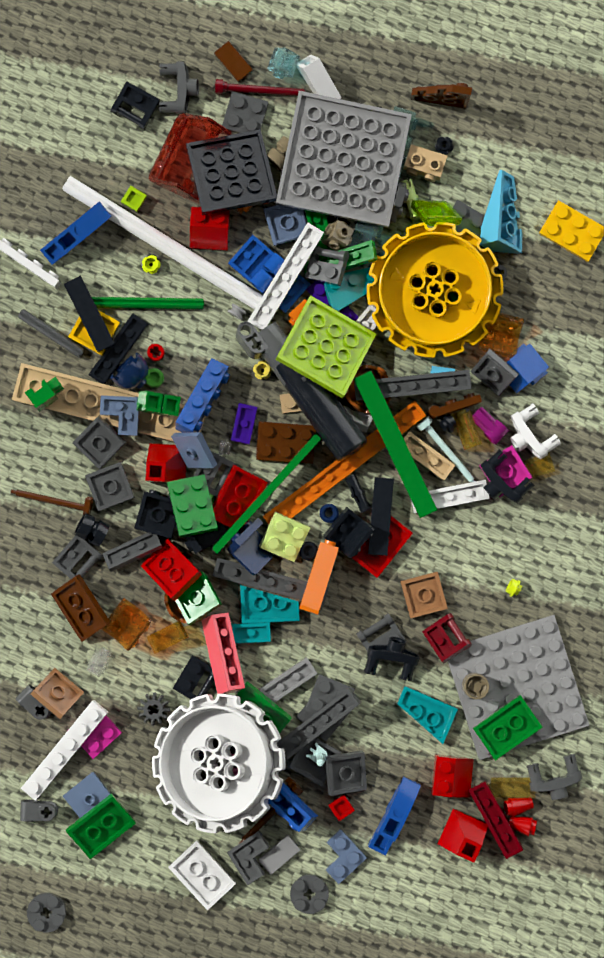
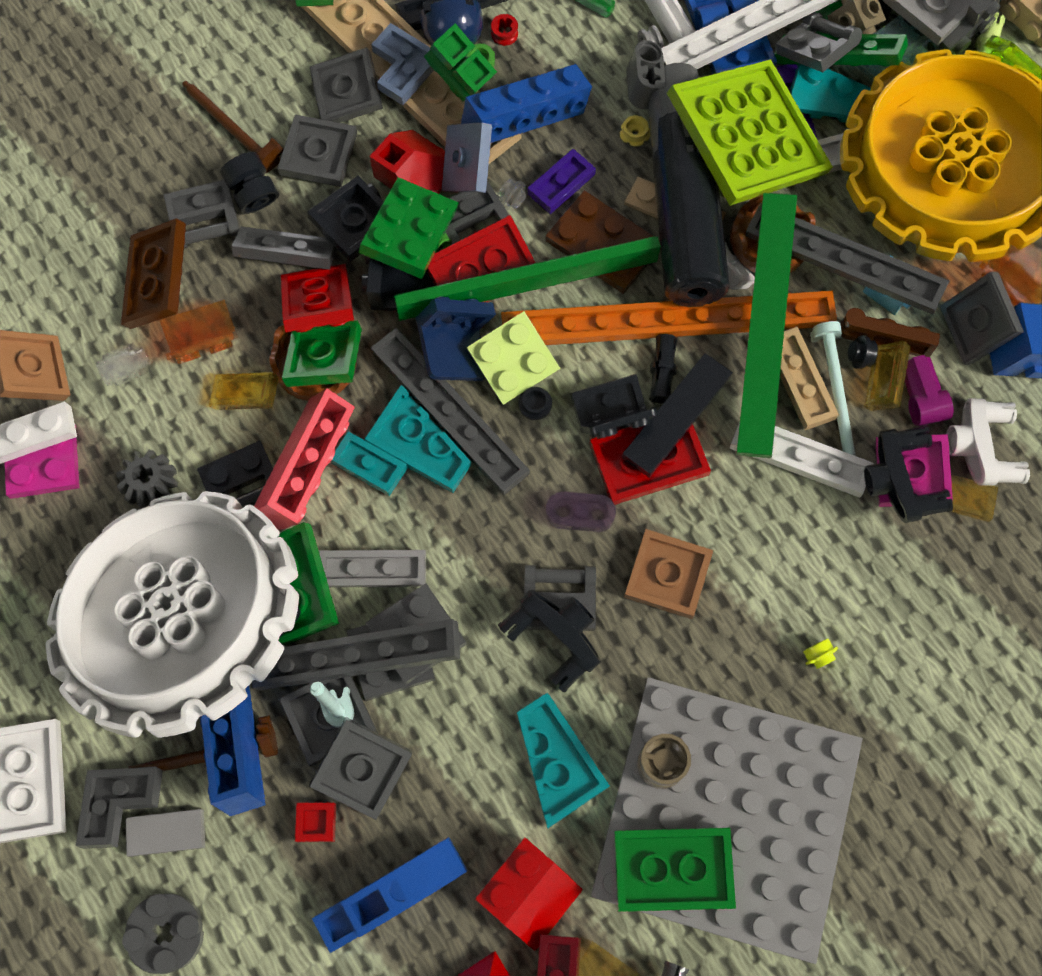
camera: 30 degrees right, 15 degrees down
orange slope [299,540,339,614] -> none
dark blue plate [320,504,339,523] -> none
sand blue plate [325,829,367,884] -> none
dark red plate [422,613,472,664] -> none
none -> clear purple plate [546,492,616,532]

